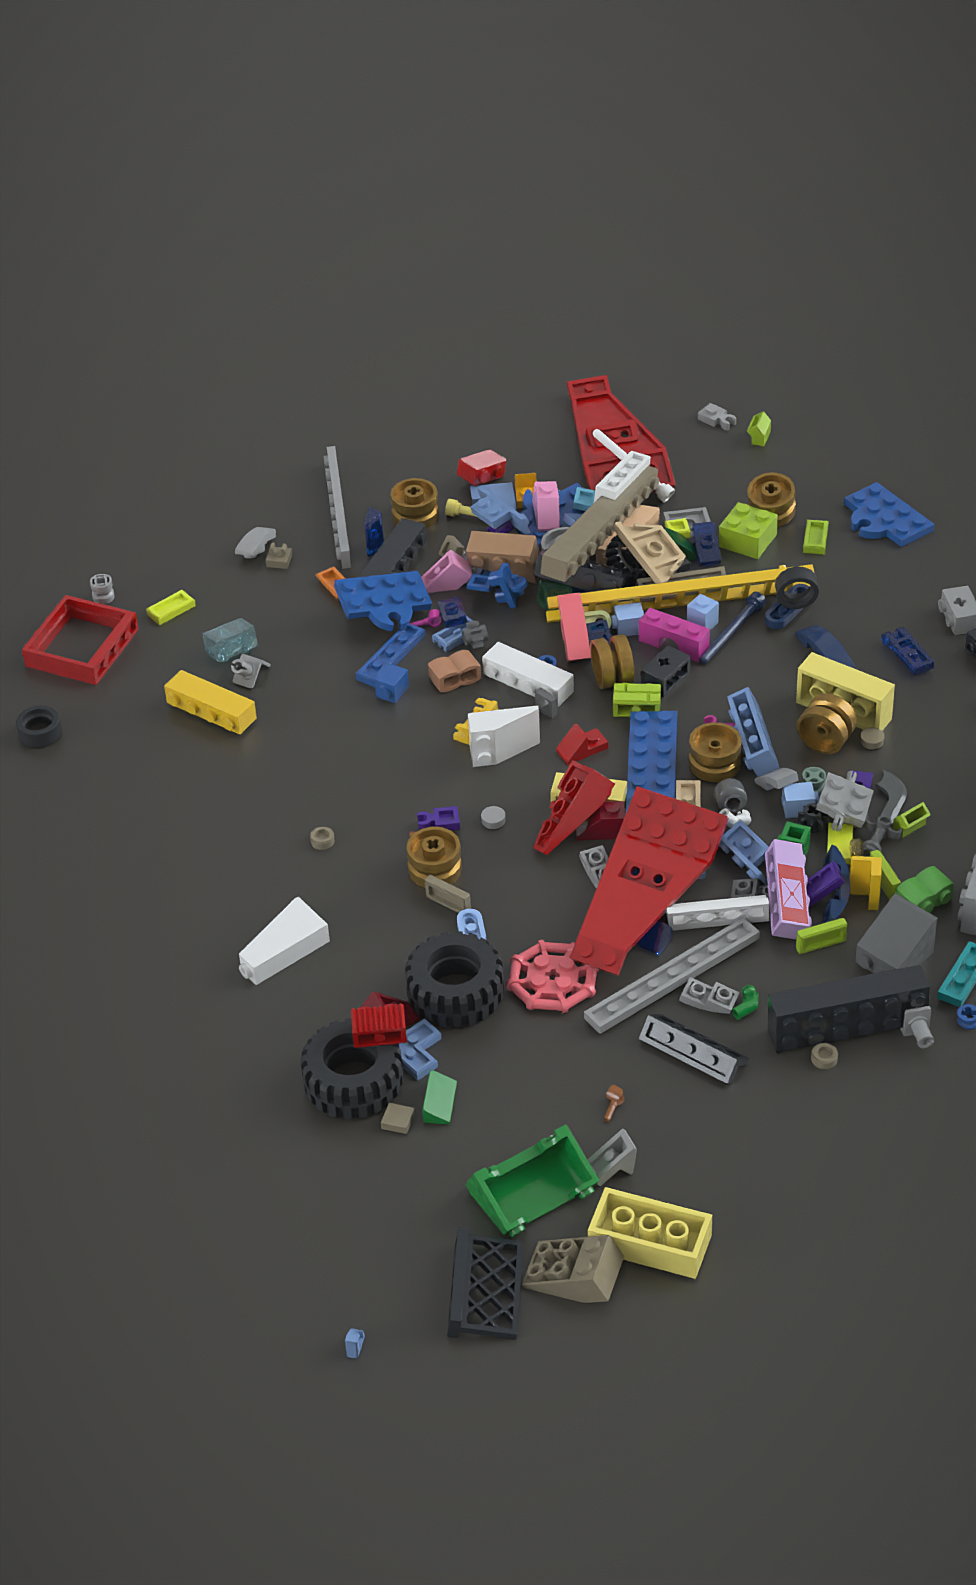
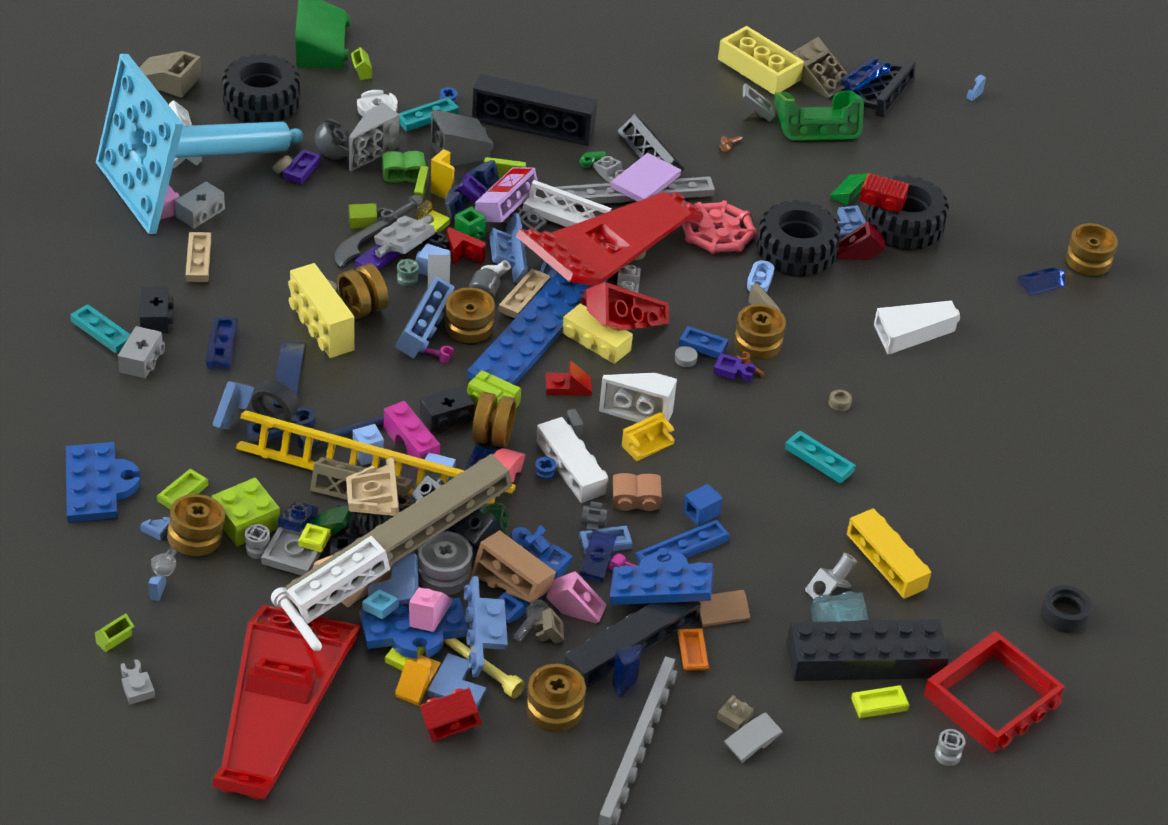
camera: 160 degrees left, 0 degrees up
none -> medium blue tile [140,517,169,541]
none -> medium blue tile [148,576,167,601]
none -> medium blue tile [213,381,254,430]
none -> light grey wheel [245,524,270,559]
none -> red slope [447,227,486,265]
none -> lavender tile [611,153,681,201]
none -> blue plate [679,326,729,359]
none -> medium nougat slope [699,590,750,627]
none -> teal plate [785,431,856,484]
none -> black brick [787,619,949,681]
none -> clear blue plate [841,57,890,91]
none -> clear blue slope [1017,267,1066,295]
none -> pearl gold wheel [1066,223,1118,276]

